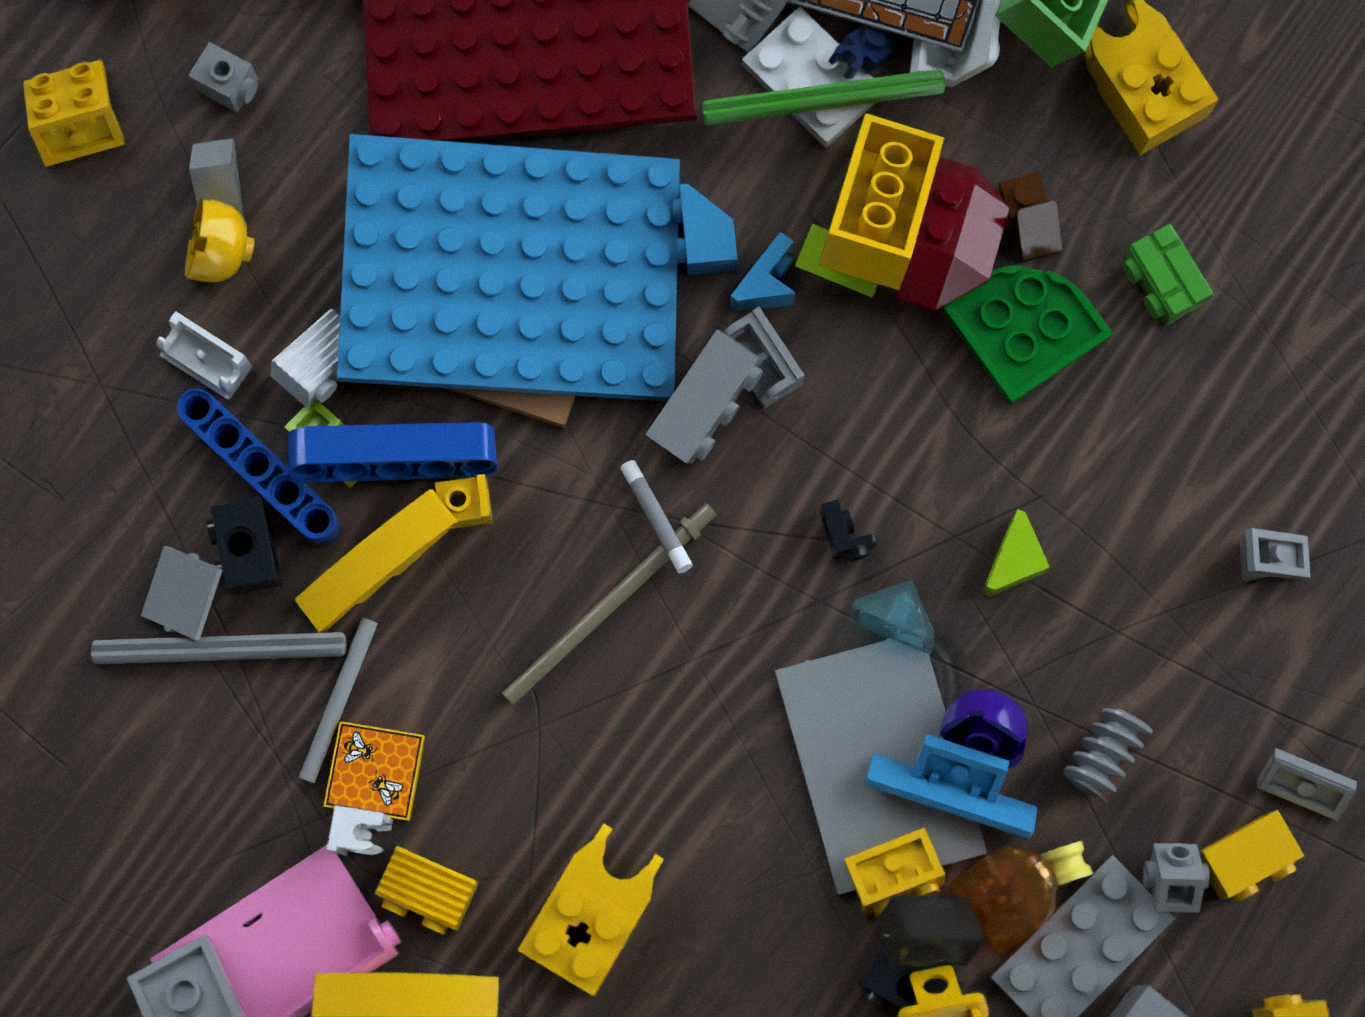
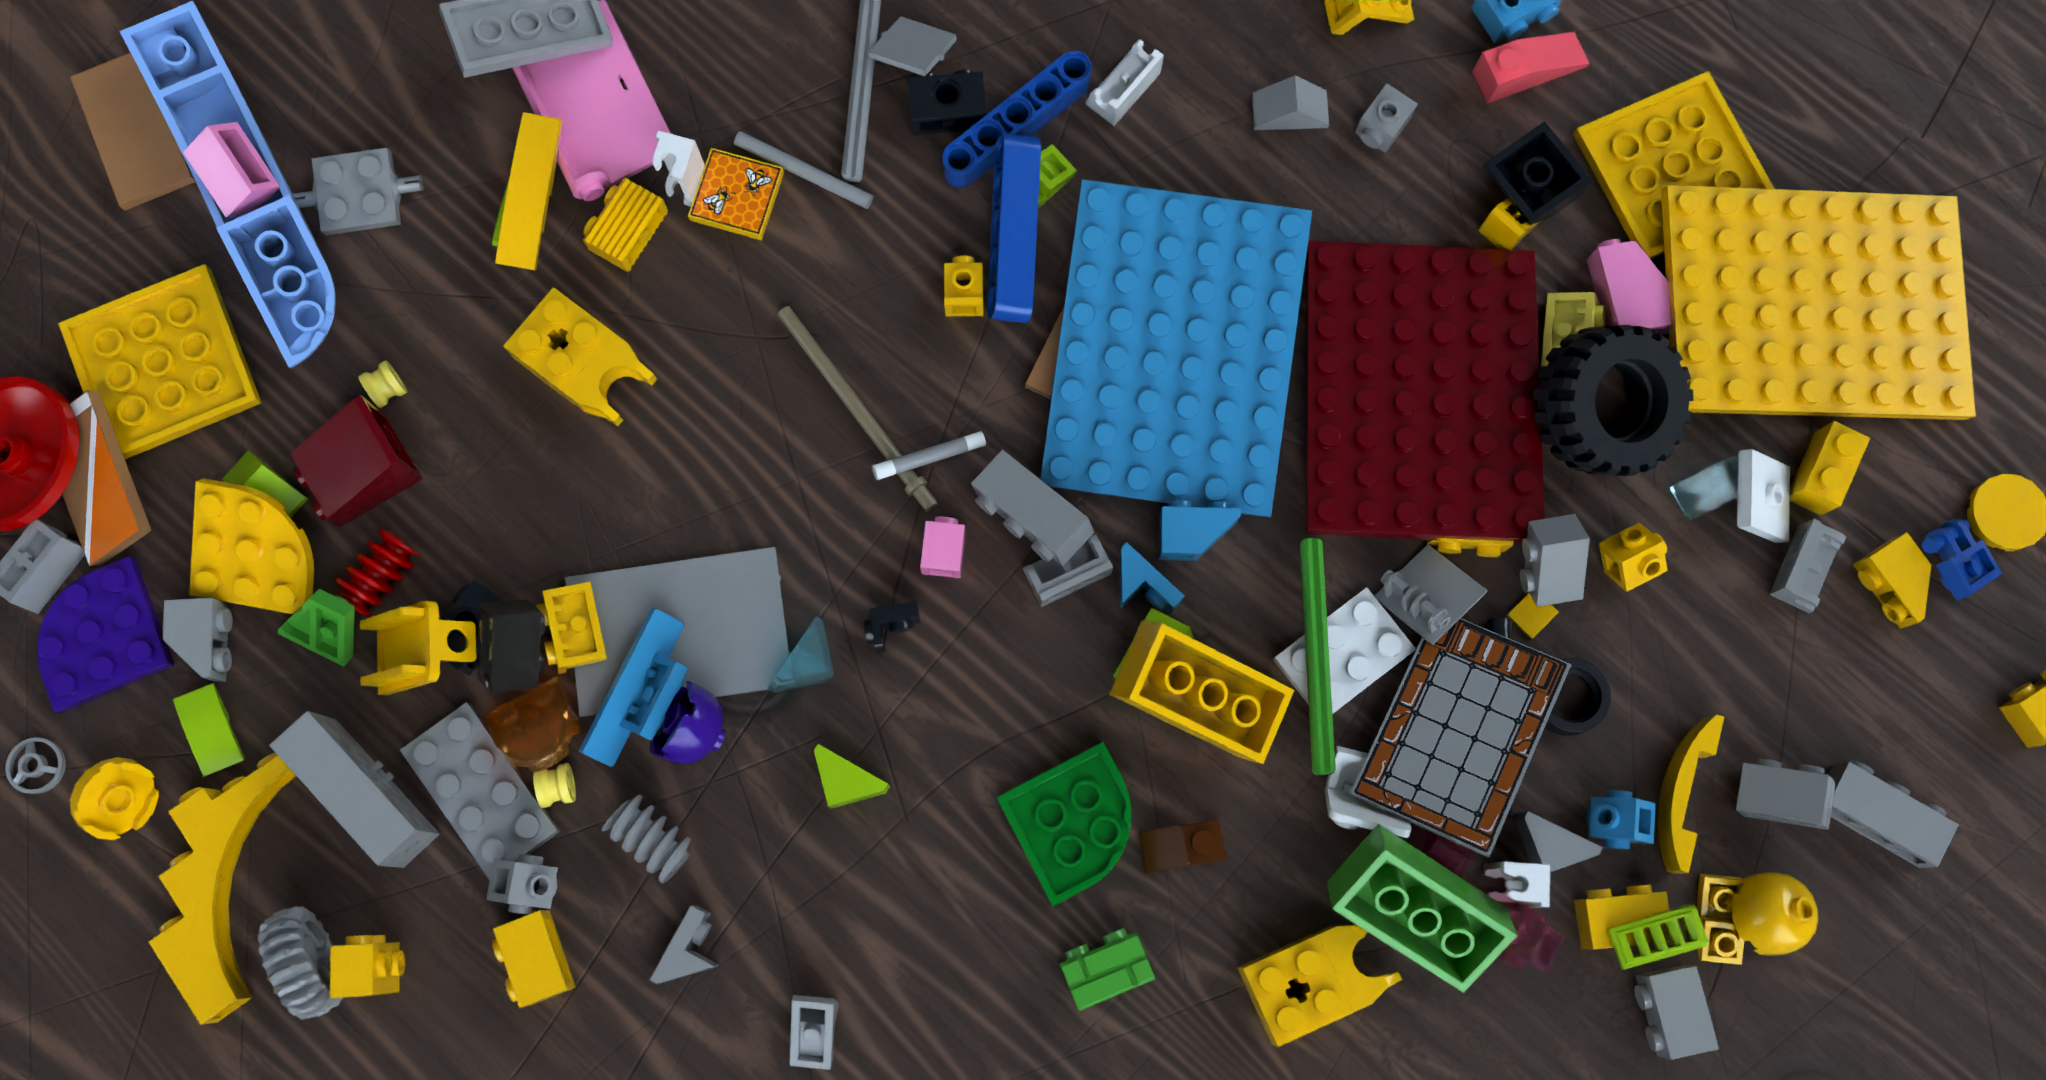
camera: 95 degrees right, 0 degrees up
yellow cylinder [185,198,254,283] -> none
white brick [270,309,340,408] -> none
yellow slope [294,489,458,633] -> none
dark blue plate [828,25,898,79] -> none
dark red wedge [894,157,1010,313] -> none
light grey plate [1257,748,1357,821] -> none
none -> light grey slope [650,905,719,984]
none -> bright pink brick [920,516,966,578]

